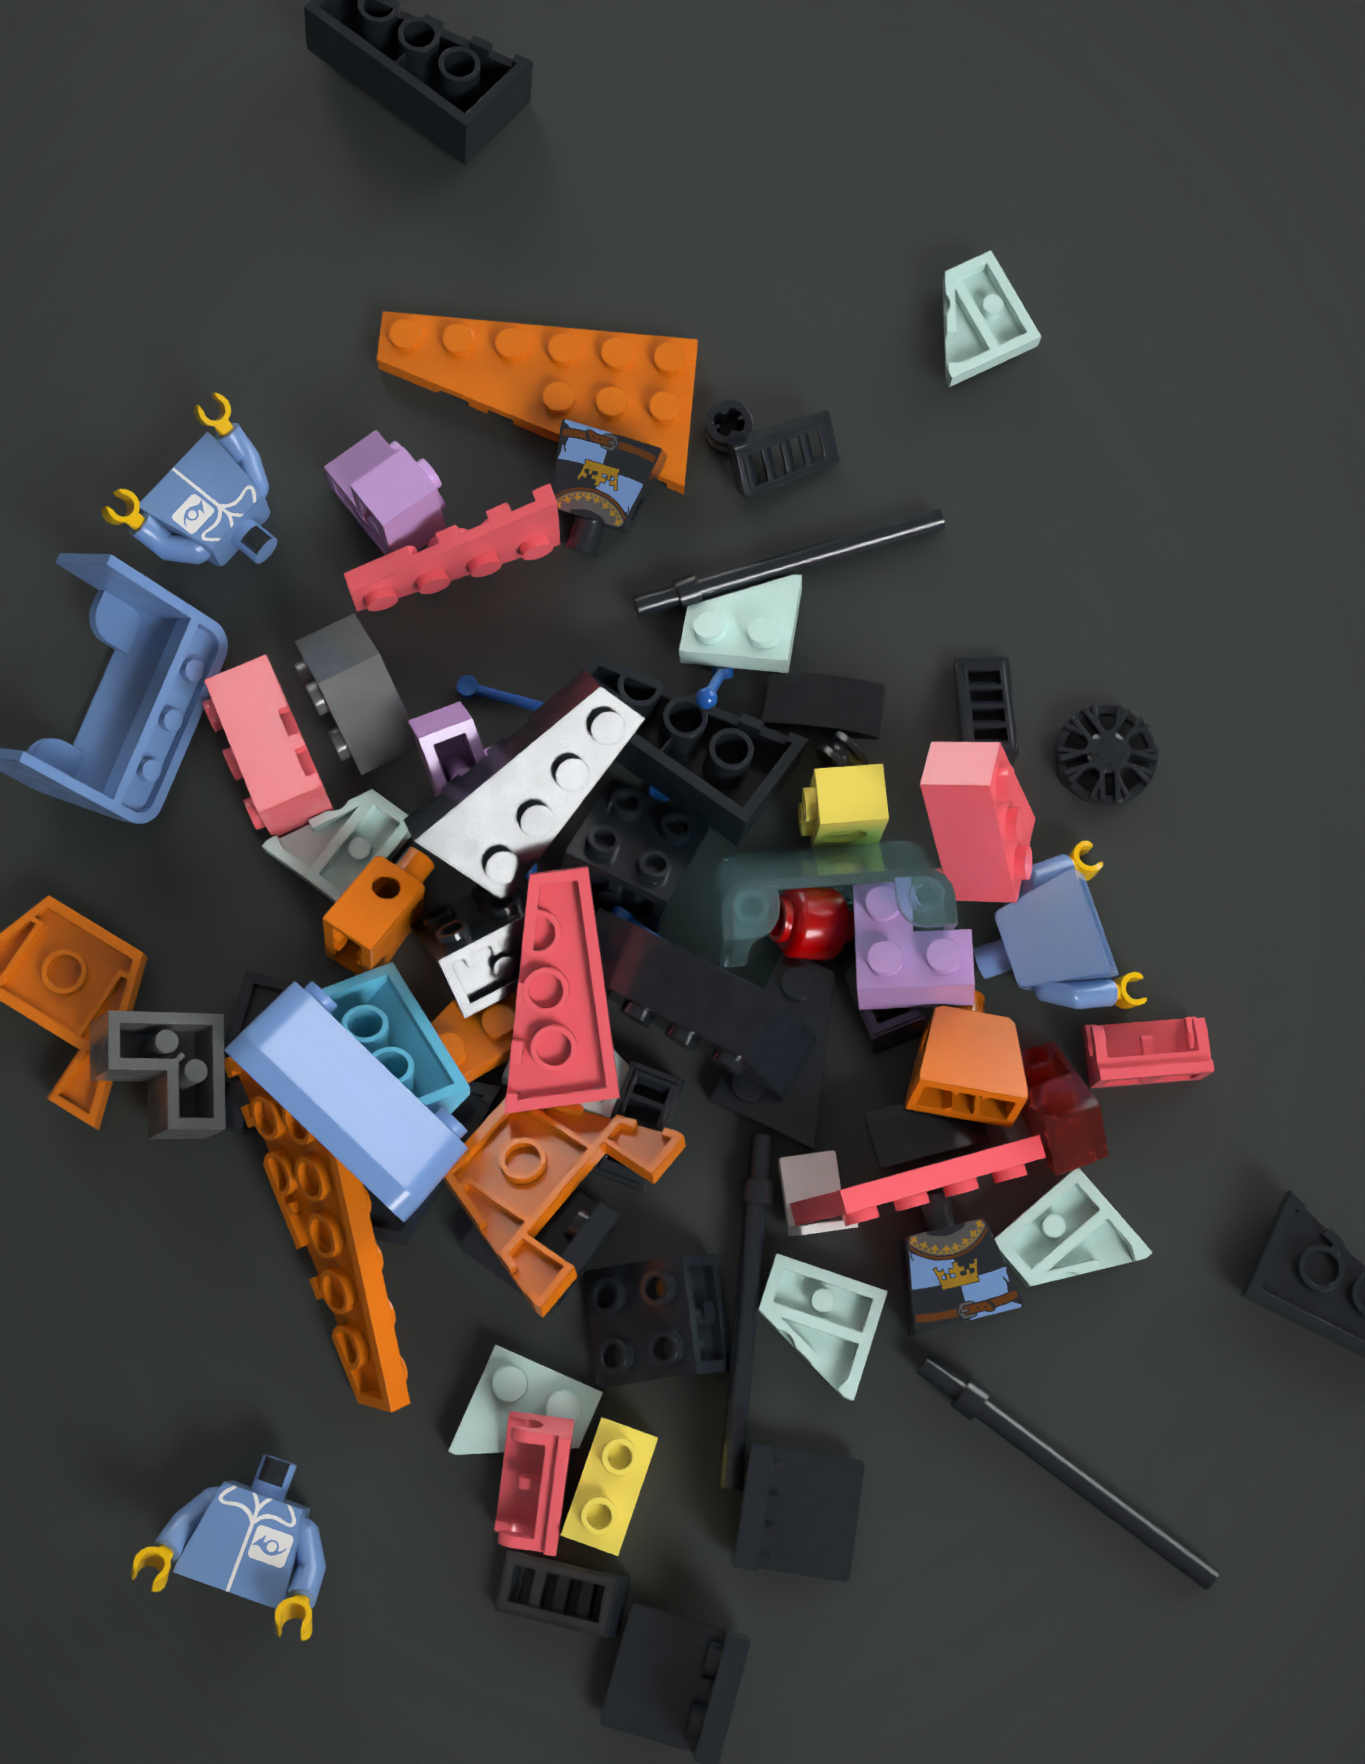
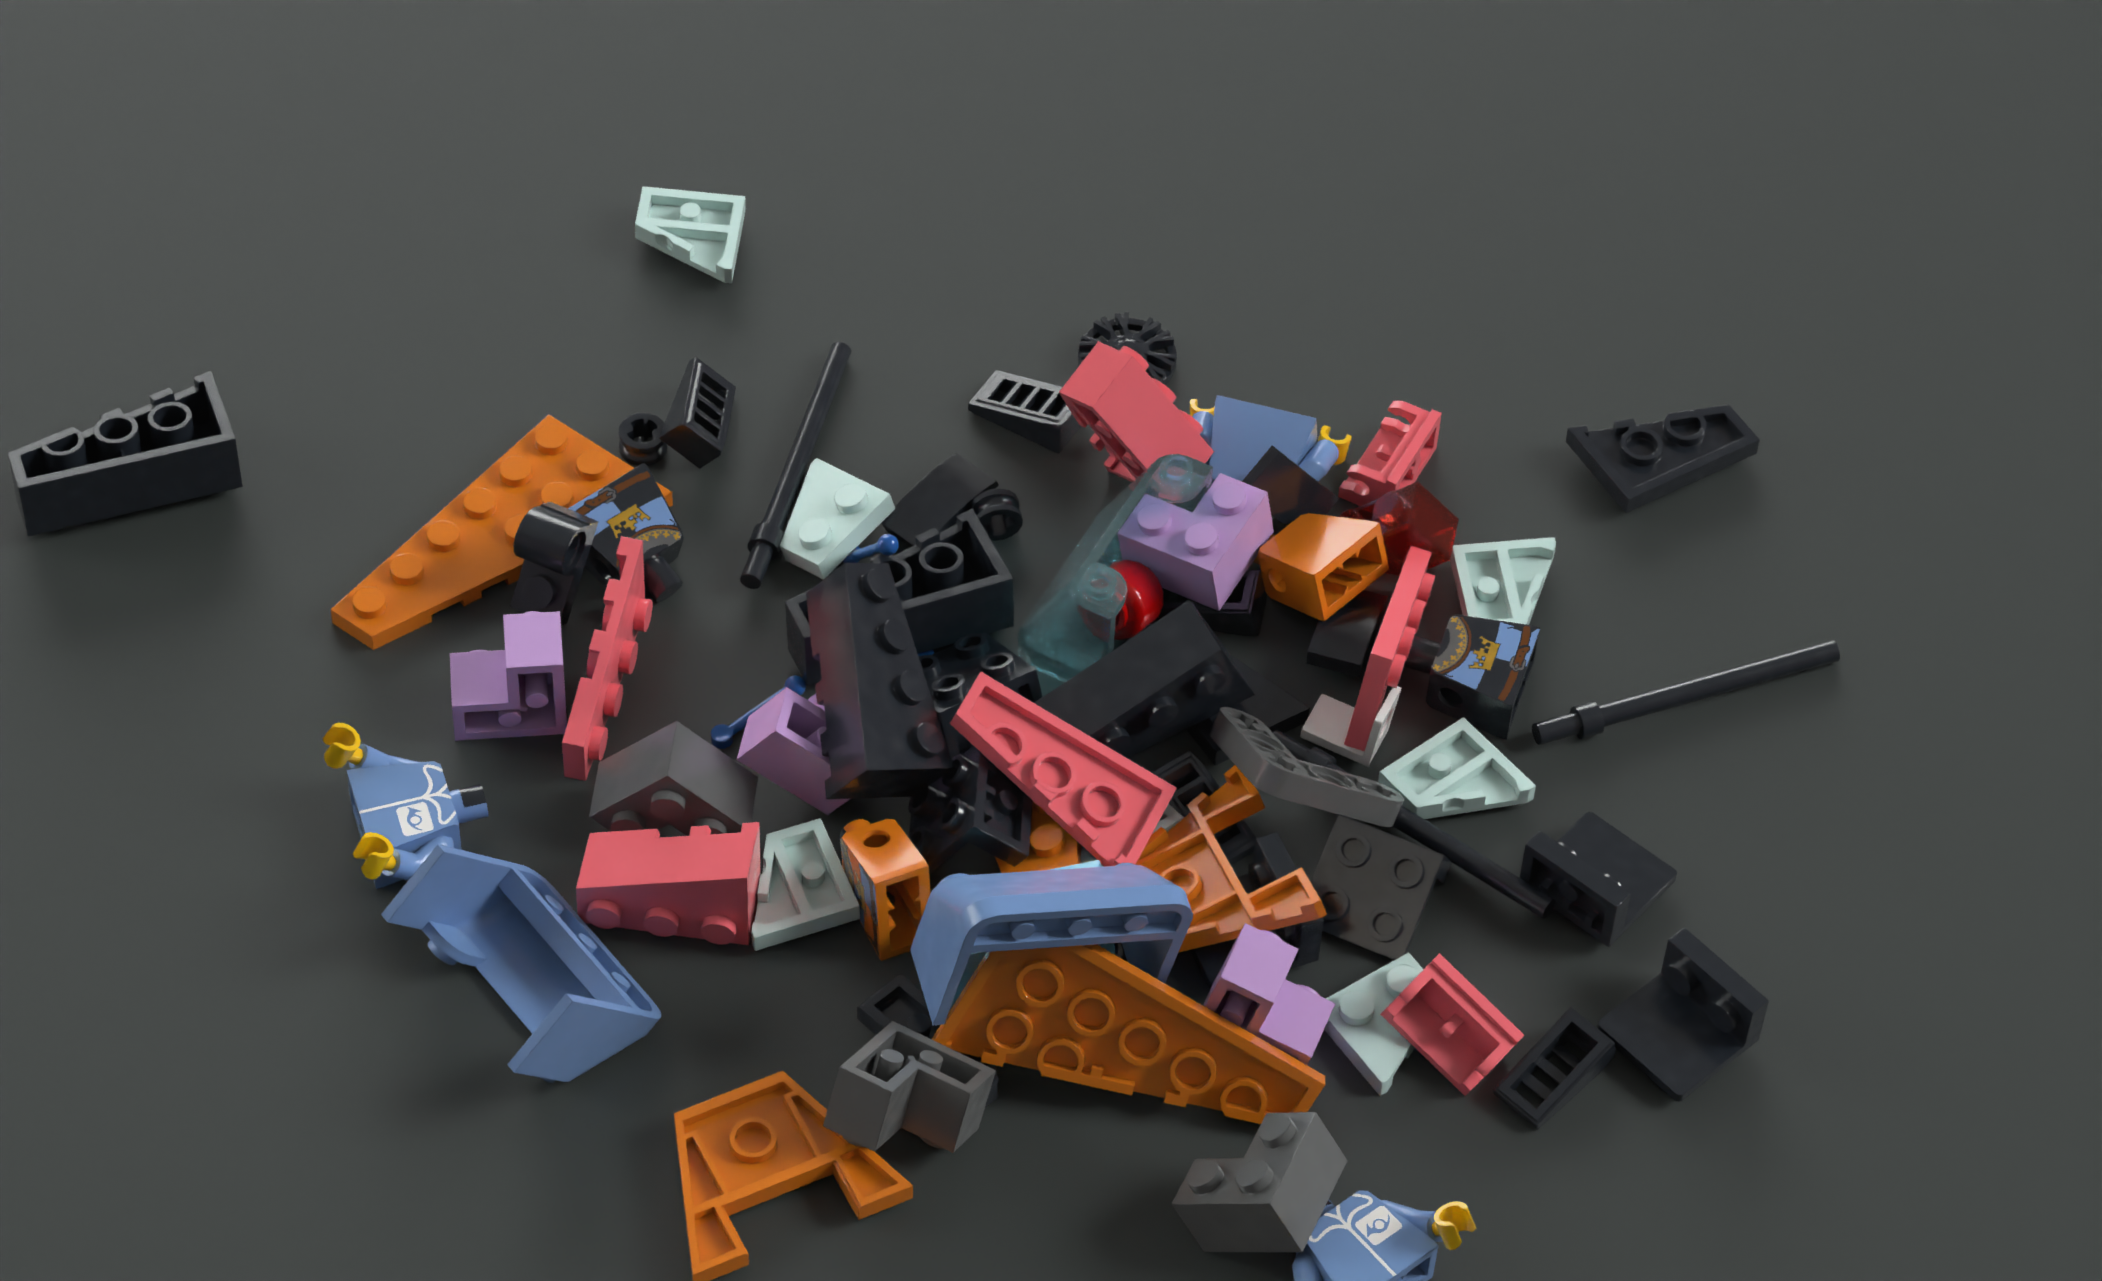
camera: 55 degrees left, 25 degrees down
light yellow brick [561,1417,658,1556] -> none
light yellow brick [798,764,889,852] -> none
none -> black plate [510,502,599,625]
none -> dark grey brick [1172,1112,1348,1252]
none -> lavender brick [1203,923,1335,1065]
none -> dark grey beam [1209,707,1404,827]
none -> black slope [1242,445,1339,526]

